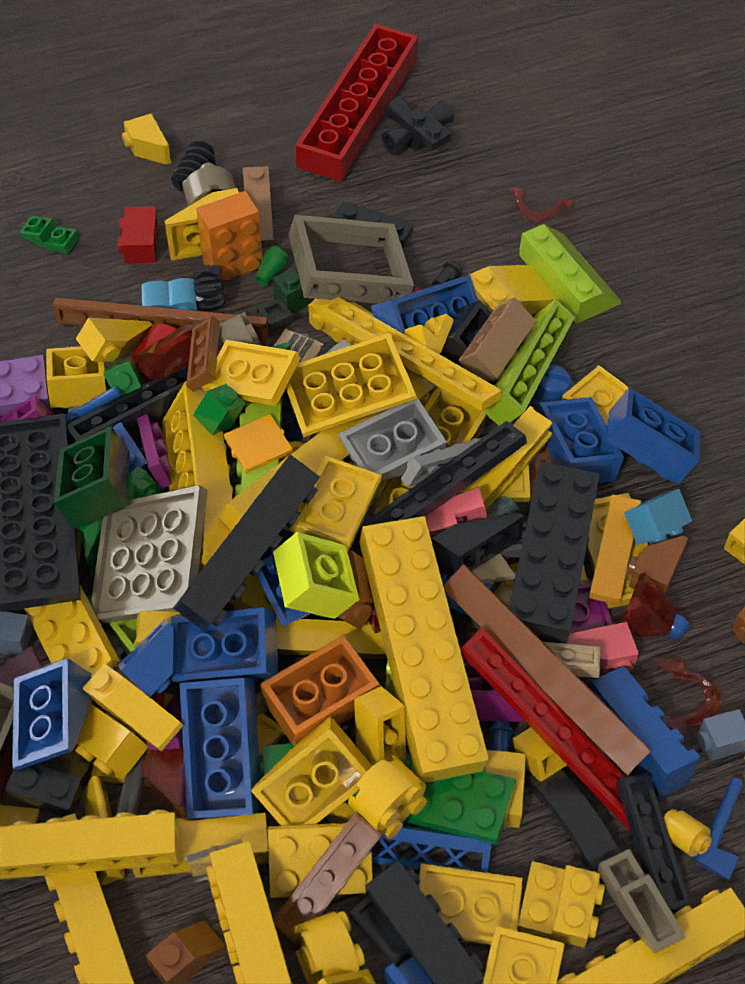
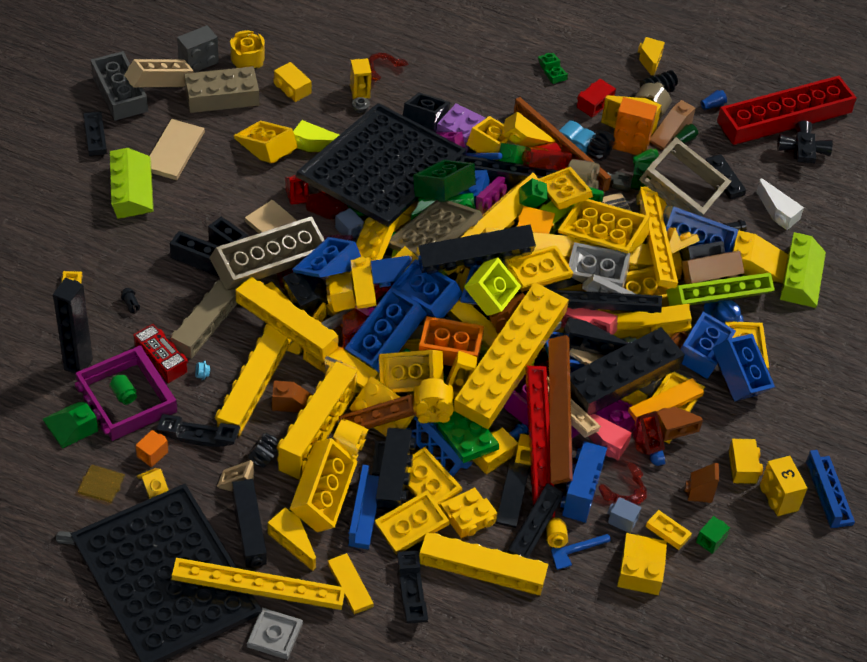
camera: 40 degrees right, 5 degrees down
dark orange tile [186,316,220,392] -> none
clear red helmet [509,187,573,223] -> none
dark tan slope [597,849,686,954] -> none
dark azure brick [624,489,692,545] -> none
none -> dark green cone [672,124,699,143]
none -> blue cone [700,90,727,110]
none -> white slope [756,179,804,230]

